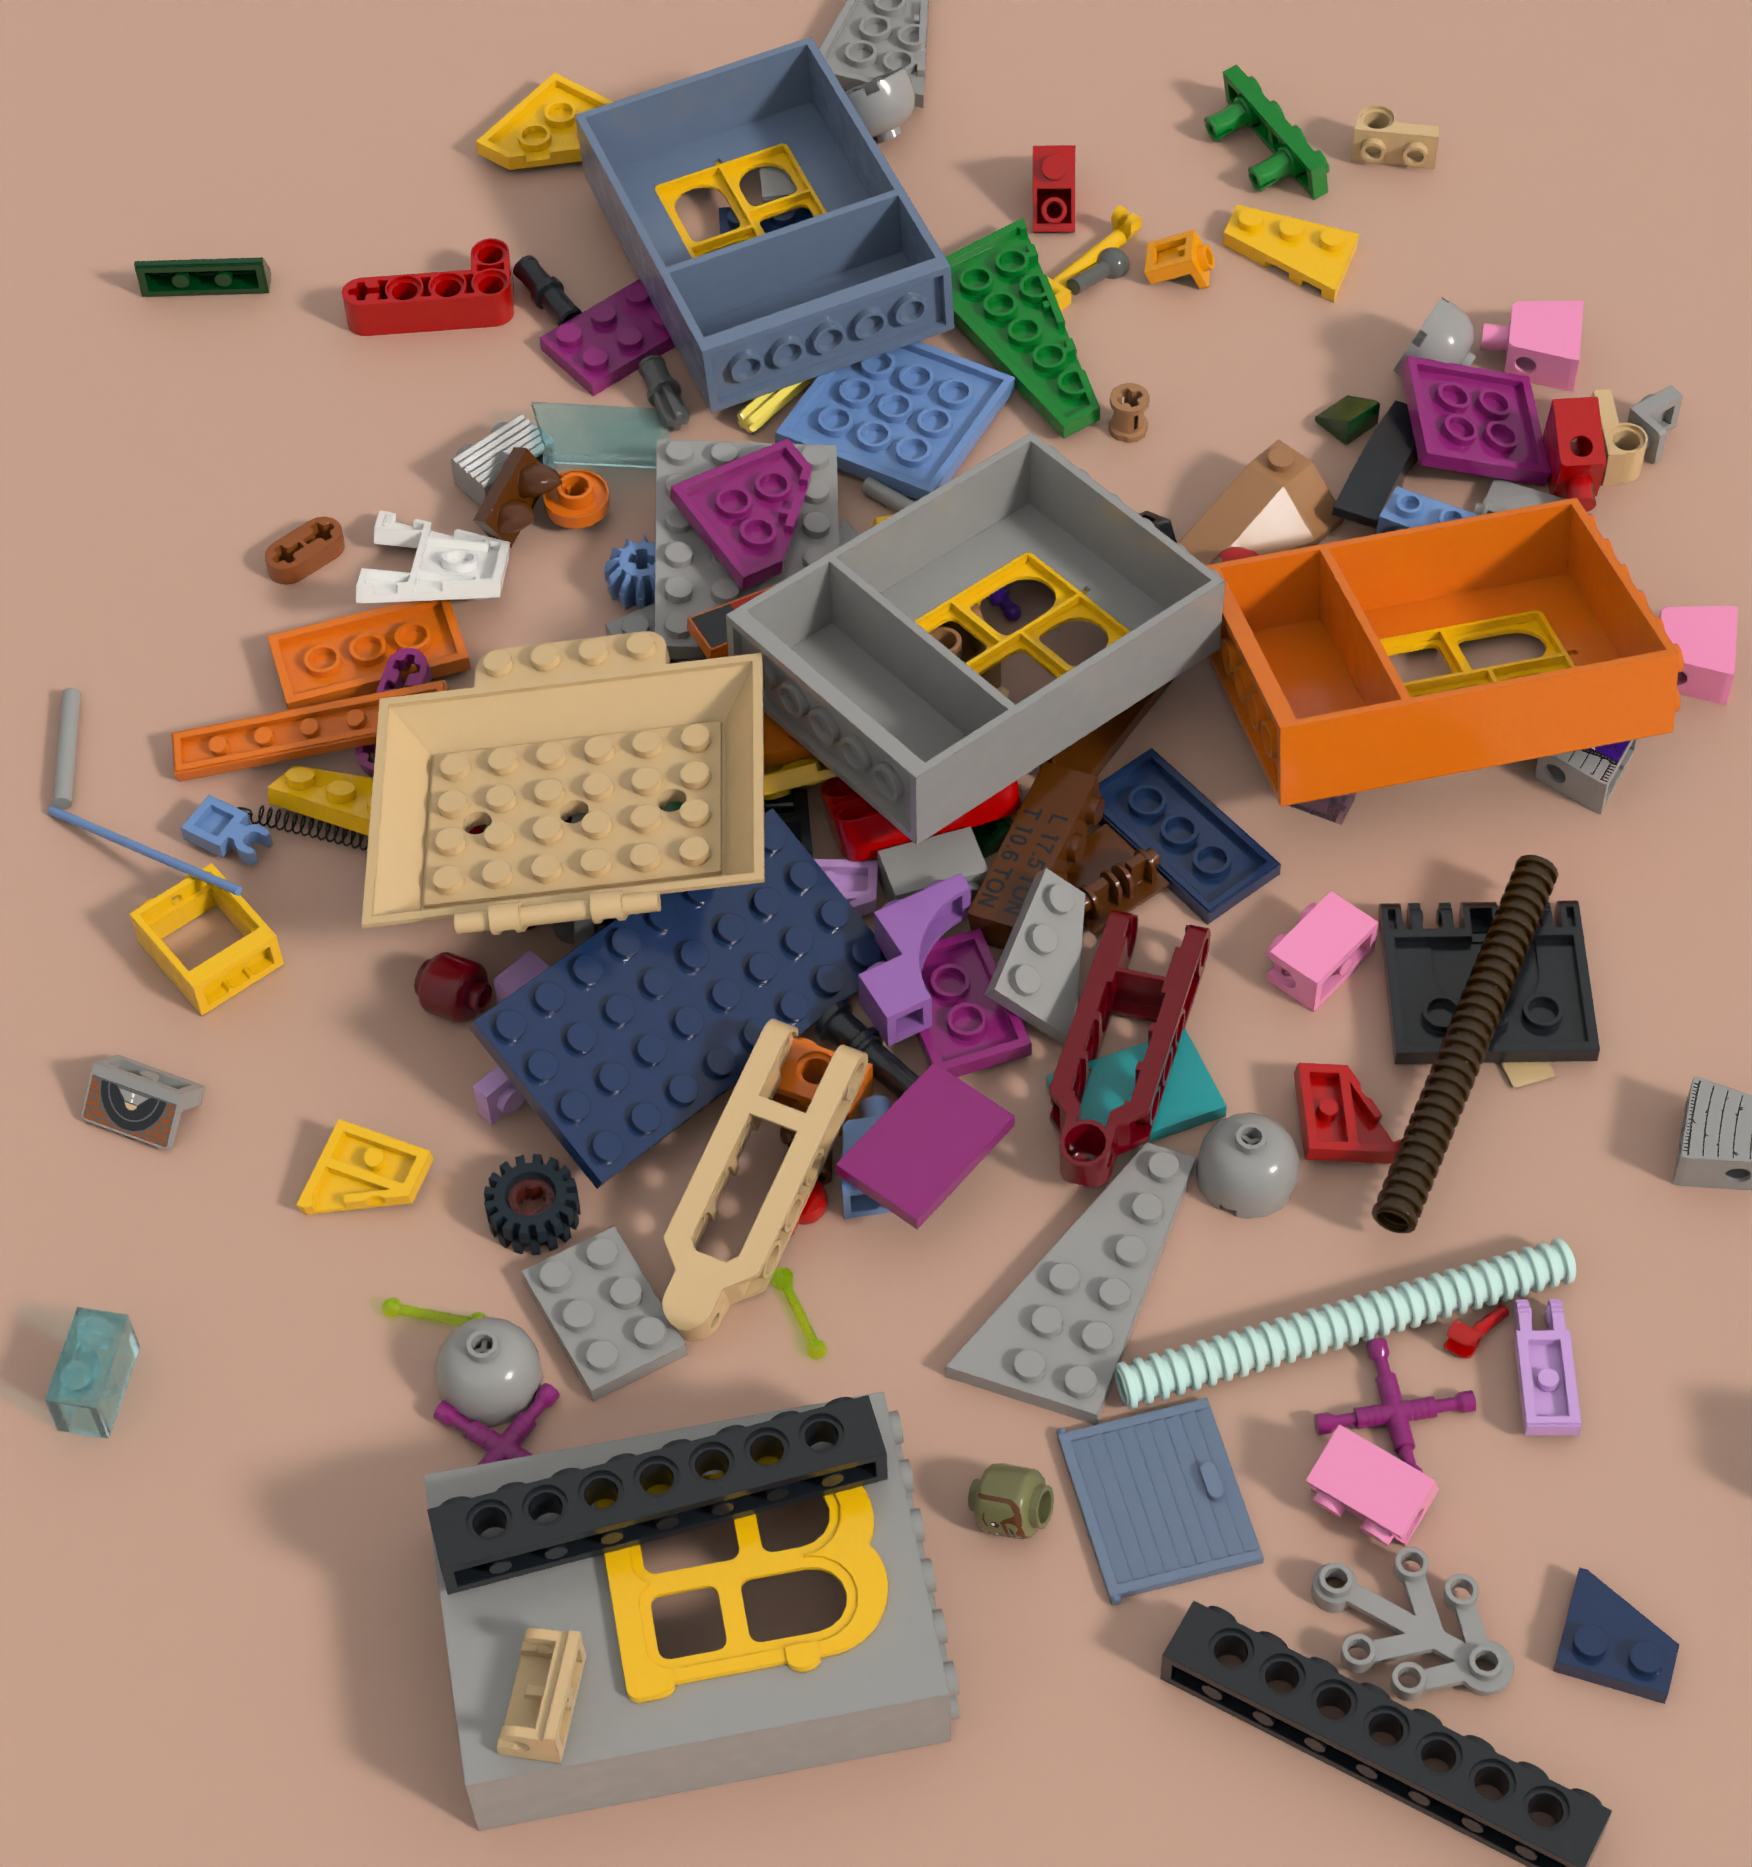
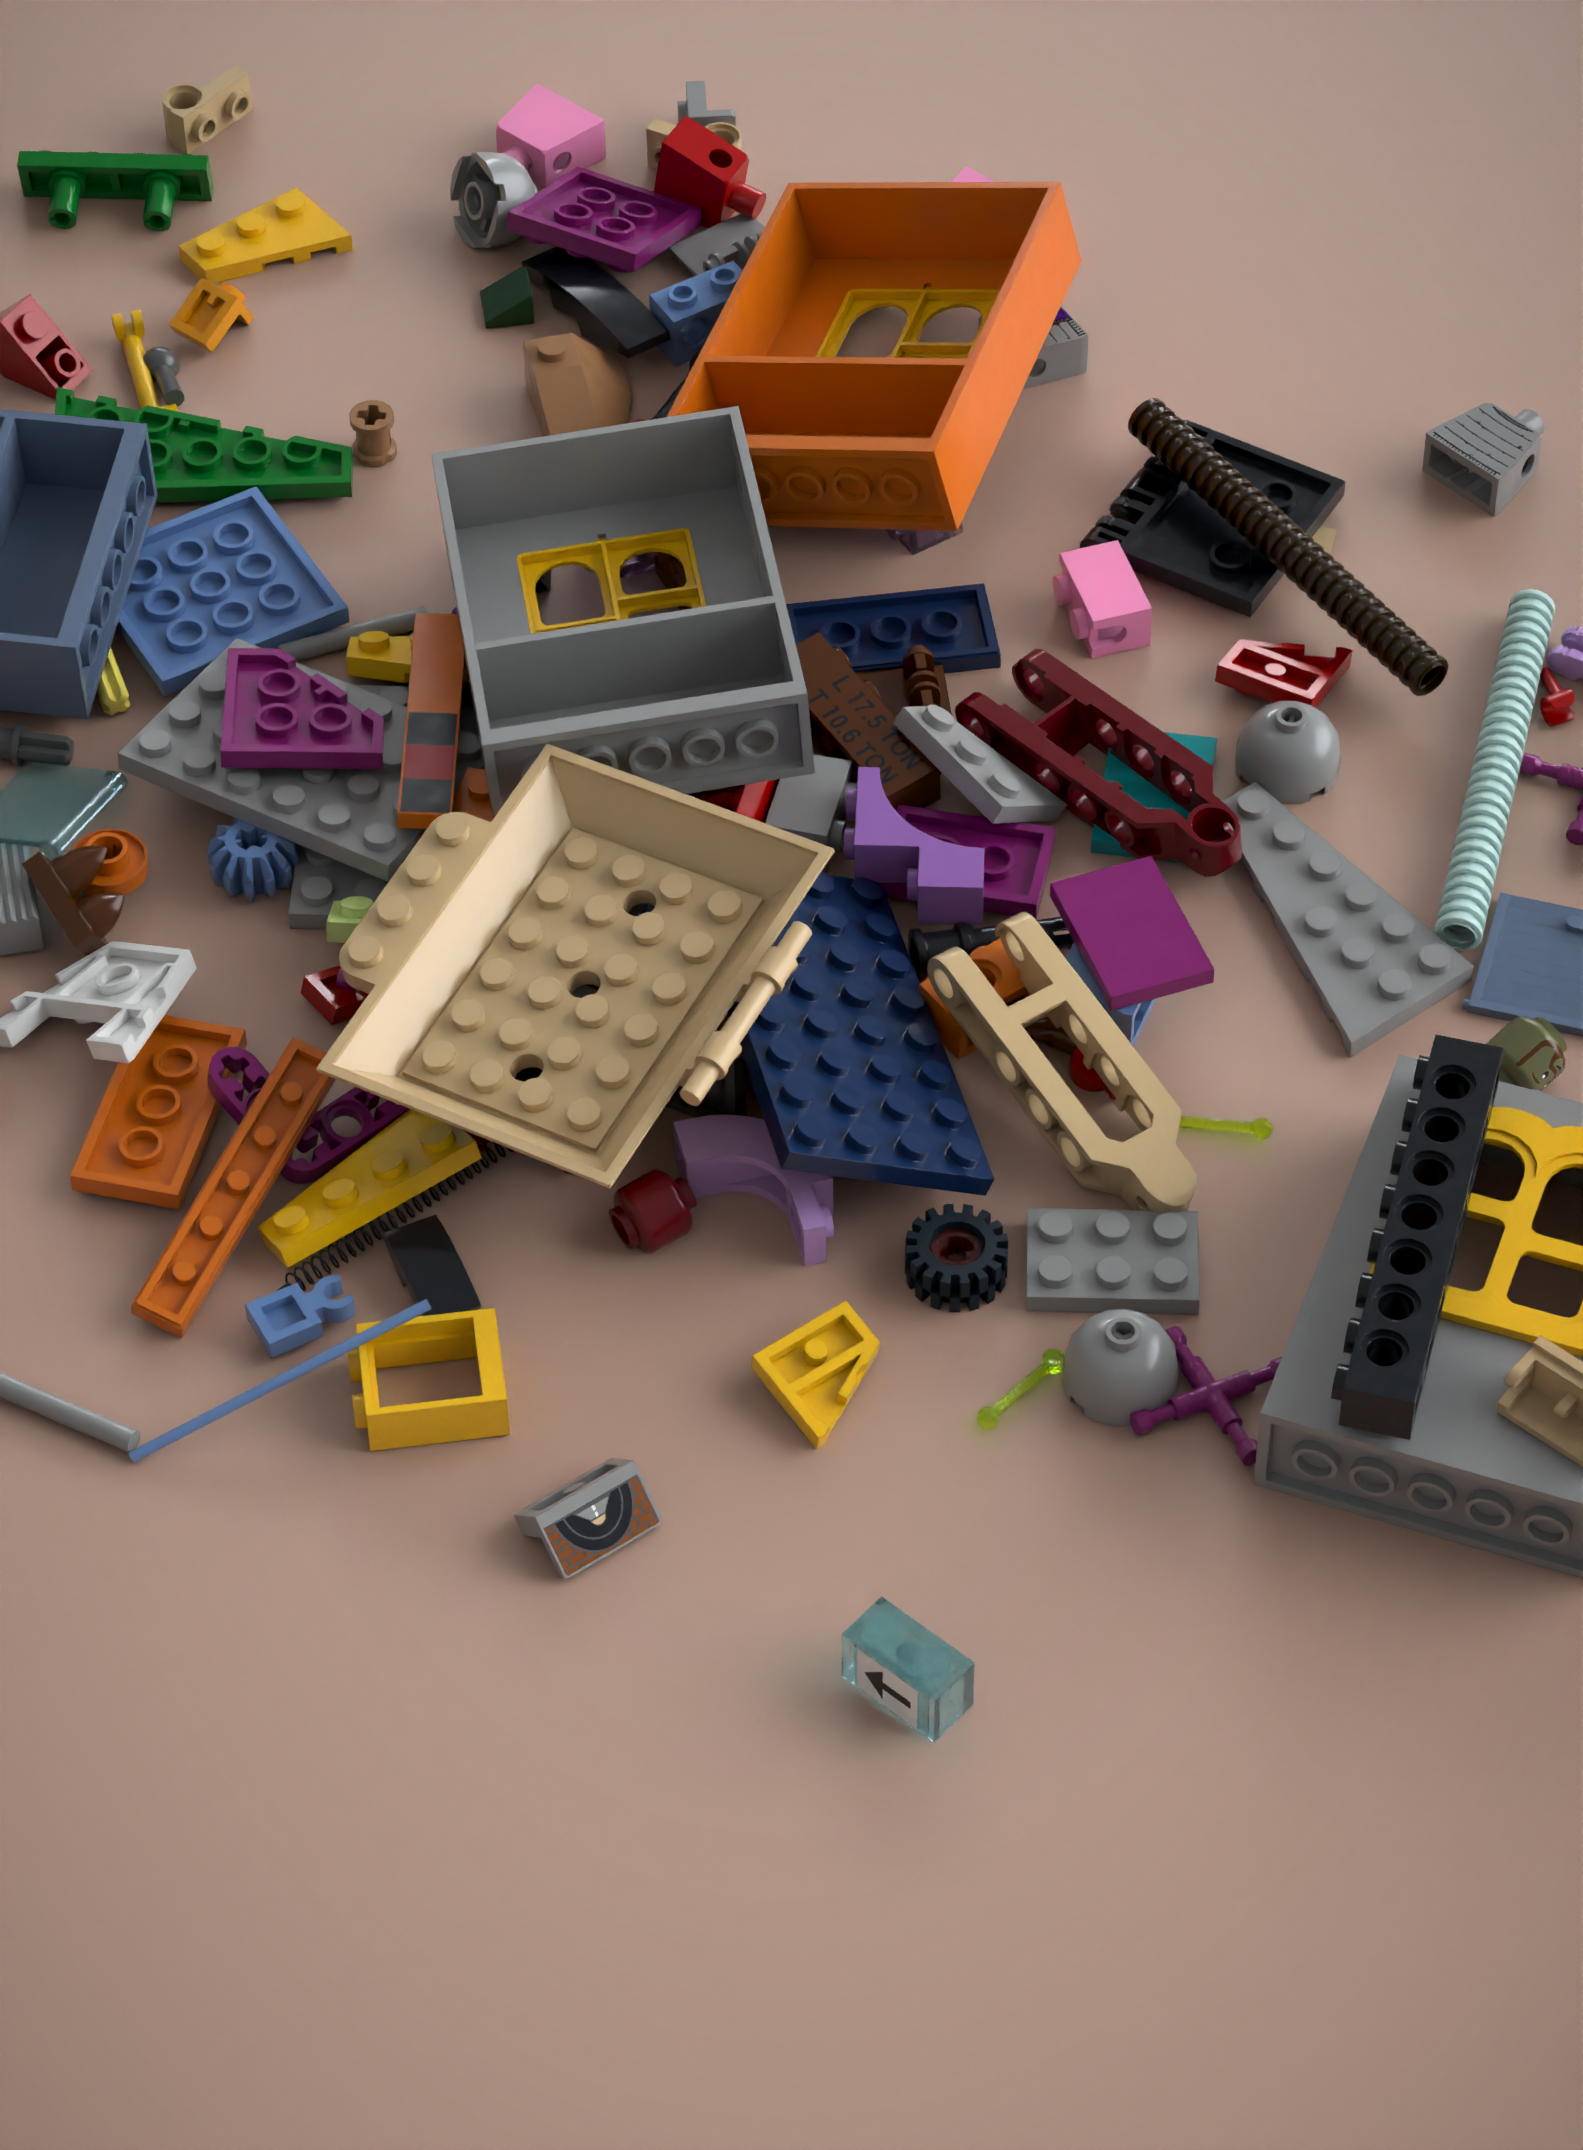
camera: 60 degrees left, 5 degrees down
none -> black slope [382,1214,481,1316]

